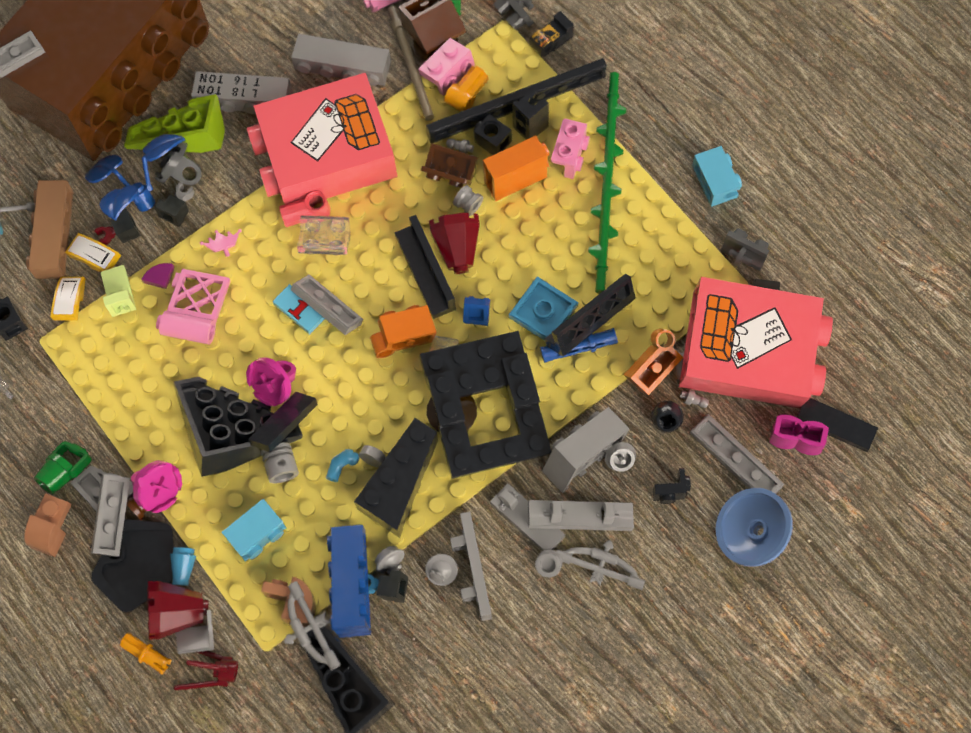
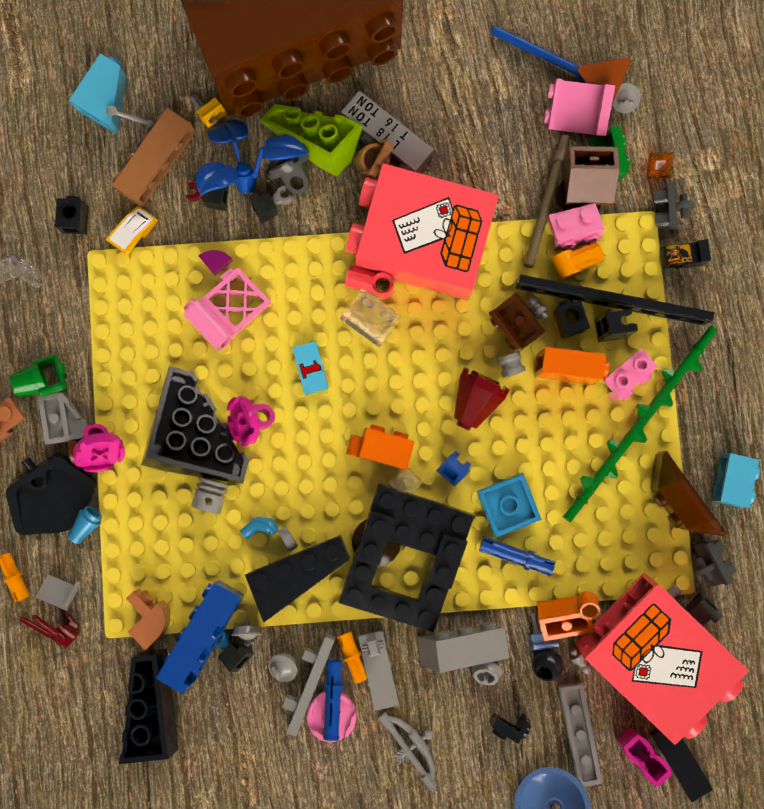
camera: 25 degrees right, 15 degrees up
slope [65,233,122,272] -> none
light grey hinge [91,474,130,557] -> none
yellowish green bracket [101,265,137,317] -> none
dark red cone [147,581,208,640] -> none
bright pink piece [200,229,242,257] -> none
medium azure brick [222,499,286,562] -> none
black tile [249,392,318,453] -> none
light grey piece [284,581,340,670] -> none
light grey brick [291,33,391,86] -> none
light grey tile [291,275,363,335] -> none
black fence [395,215,456,319] -> none
light grey hinge [528,500,634,531] -> none
light grey tile [535,549,563,578] -> none
black fence [544,274,636,357] -> none
none -> yellow piece [190,95,227,128]
none -> bright pink tile [306,691,357,743]
none -> blue pin [323,660,343,741]
none -> light orange axle [336,631,367,683]
none -> medium nougat piece [354,139,394,179]
none -> light blue piece [529,612,559,650]
none -> reddish brown wedge [650,451,727,536]

